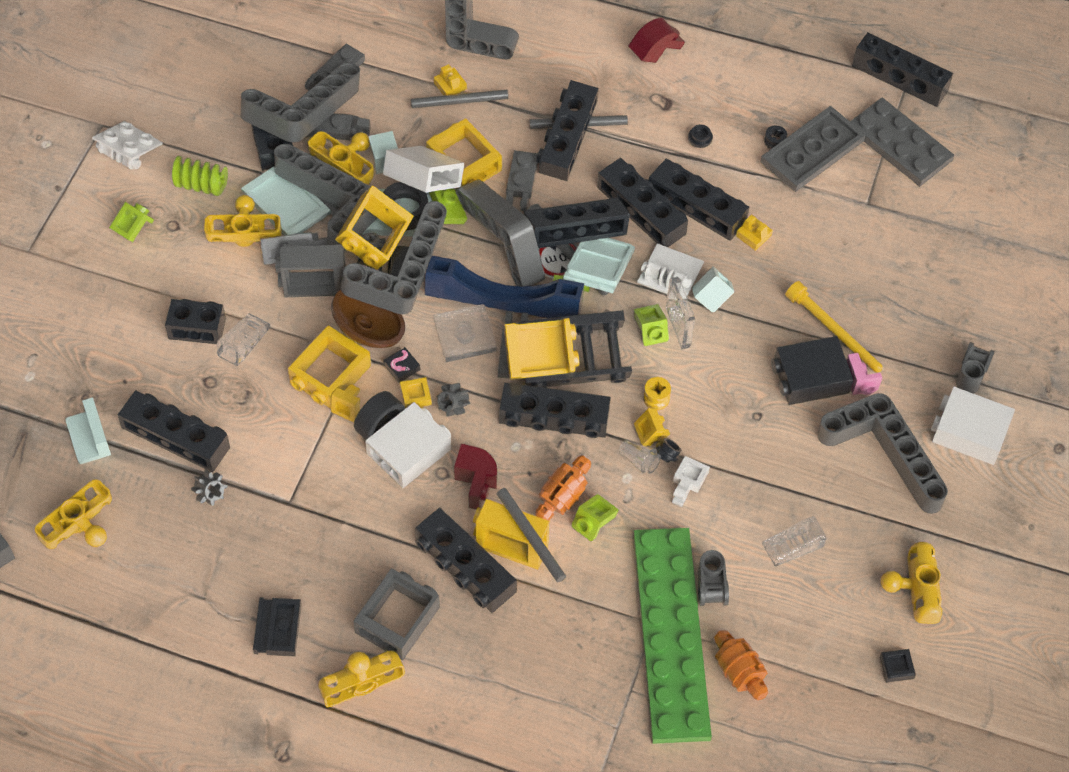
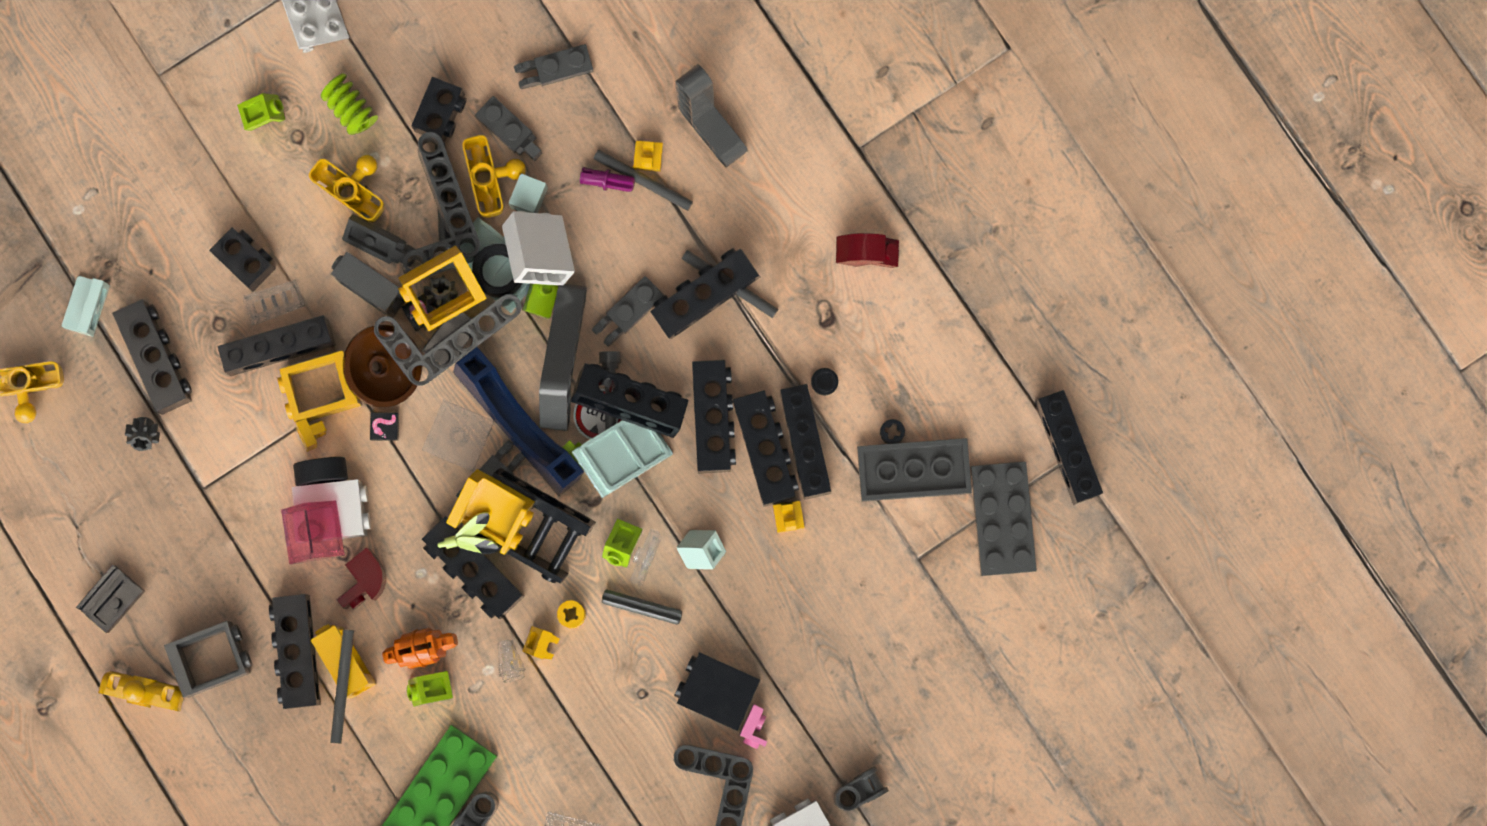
camera: 40 degrees right, 25 degrees up
dark grey beam [240,63,360,142] -> none
light aqua piece [241,167,331,235] -> none
yellow tile [400,377,432,409] -> none
yellow window [426,118,502,189] -> none
dark grey gear [436,383,471,417] -> none
white hinge [637,244,704,301] -> none
black plate [655,438,682,462] -> none
white plate [672,456,710,507] -> none
yellow piece [785,281,883,373] -> none
none -> black brick [217,315,336,376]
none -> clear pink slope [281,500,345,565]
none -> yellowish green piece [438,512,499,554]
none -> magenta axle [580,167,635,192]
none -> dark grey axle [602,589,682,625]
none -> black brick [780,384,831,500]

